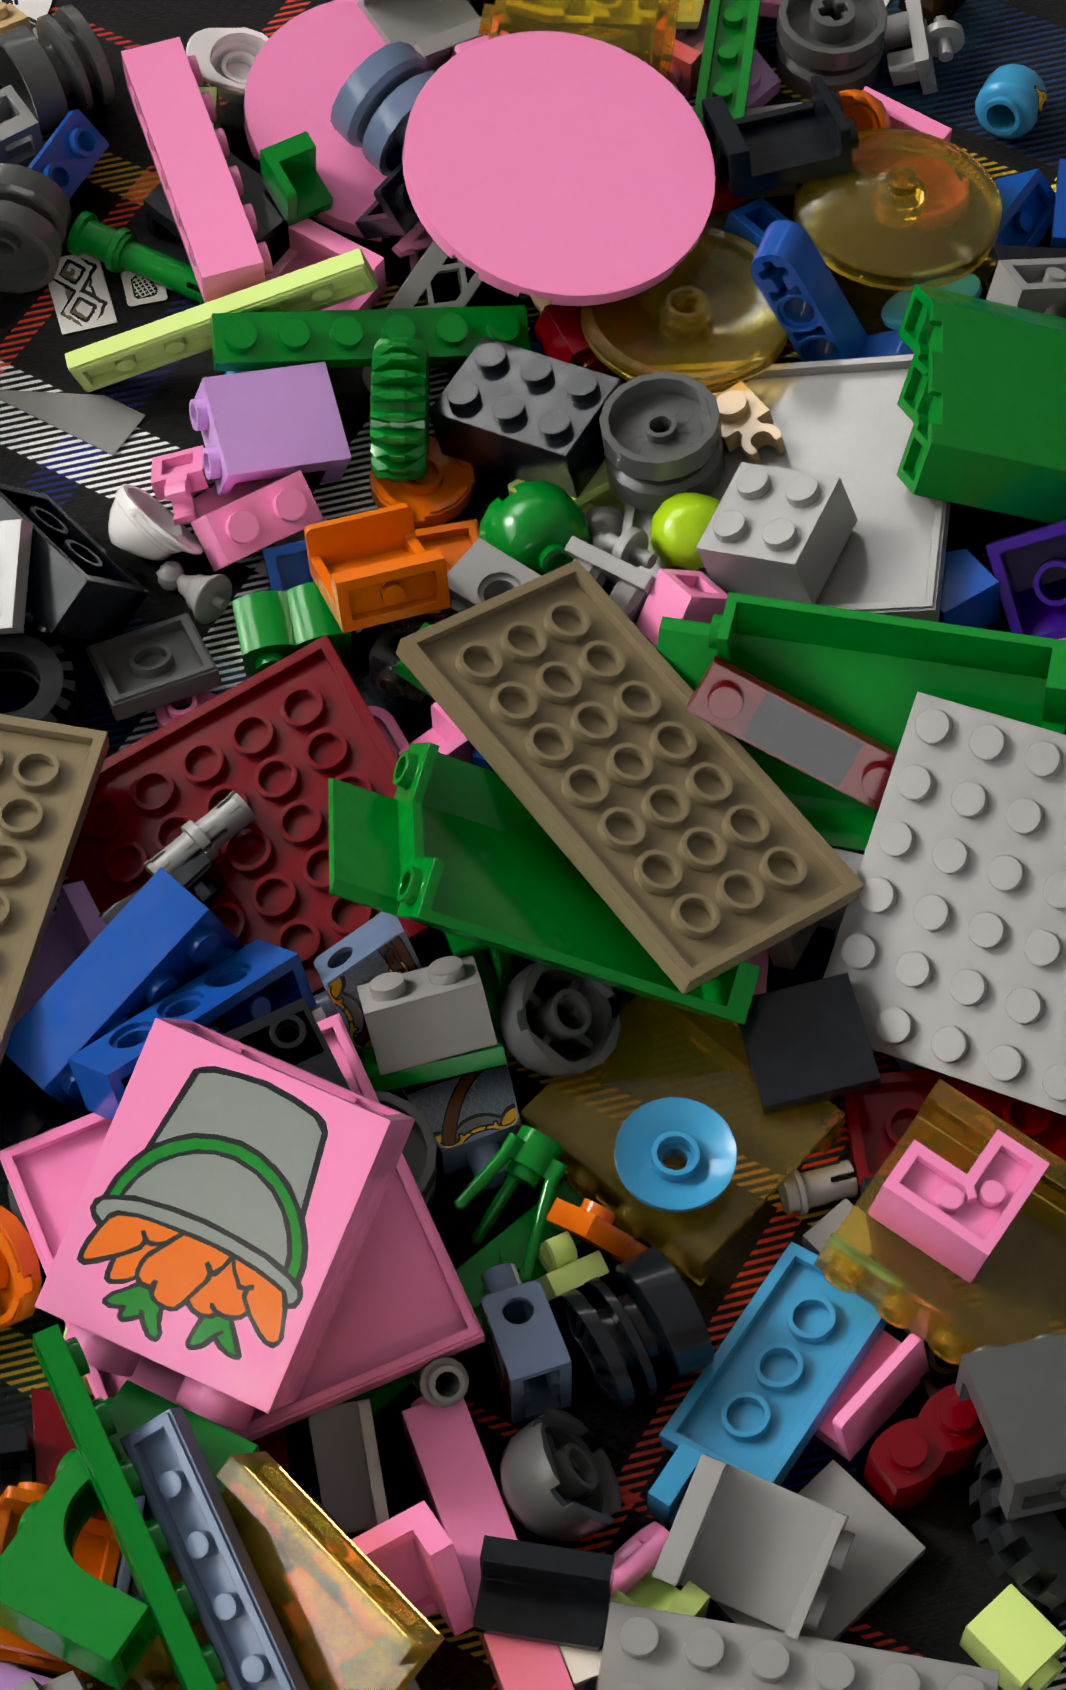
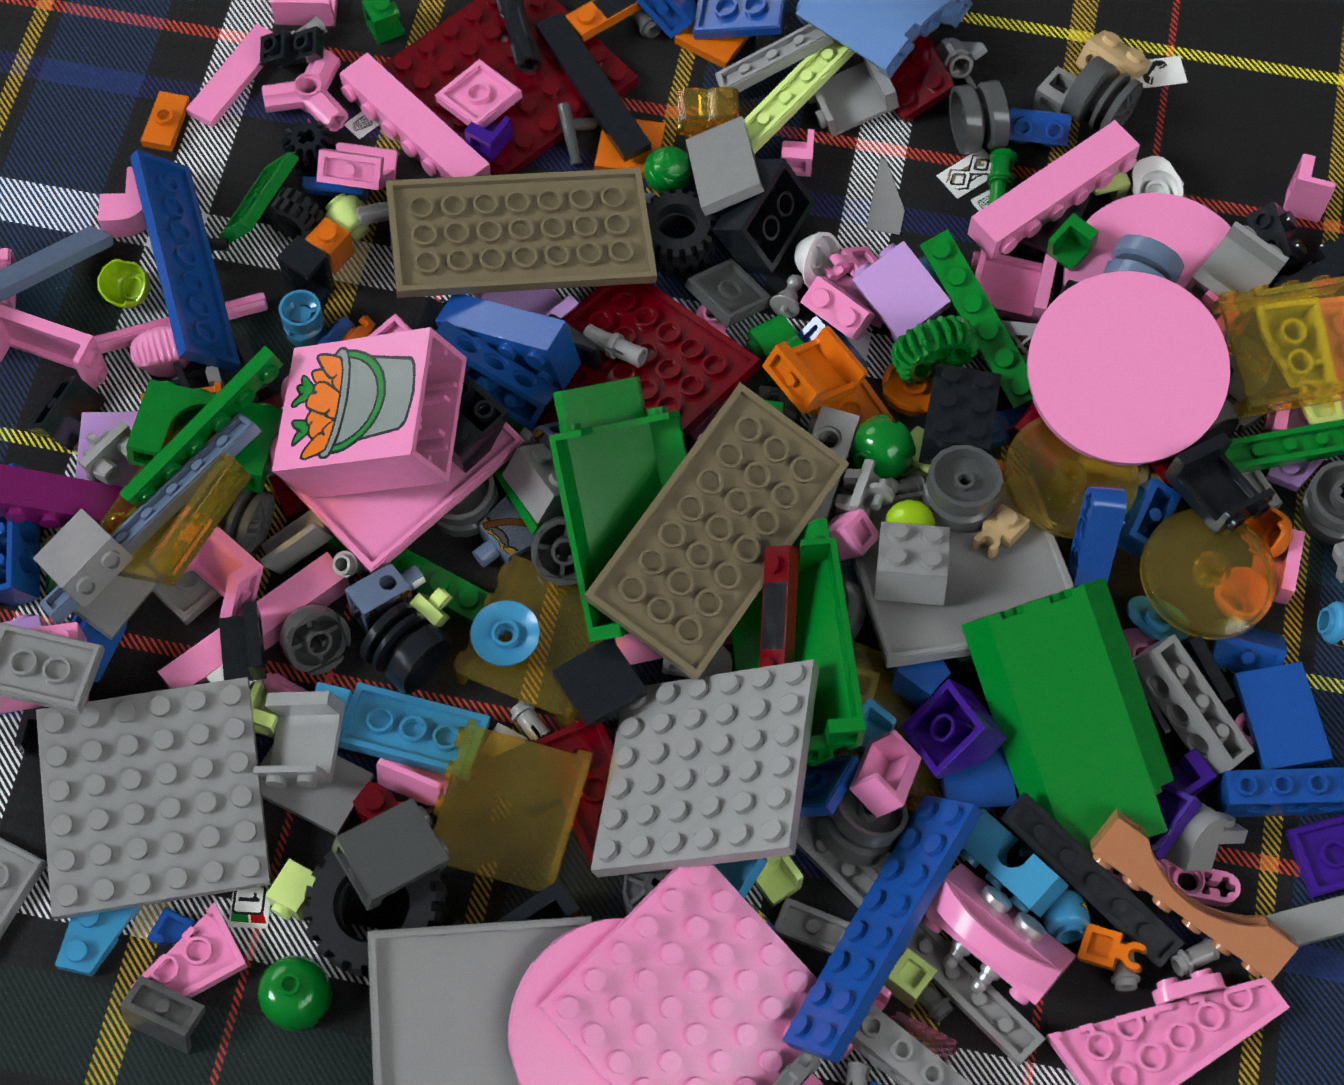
camera: 70 degrees right, 5 degrees up
yellowish green tile [65,248,379,392] -> none
green plant [454,1125,567,1283] -> none
orange plate [546,1198,648,1263] -> none
bright pink panel [868,1129,1050,1284] -> none

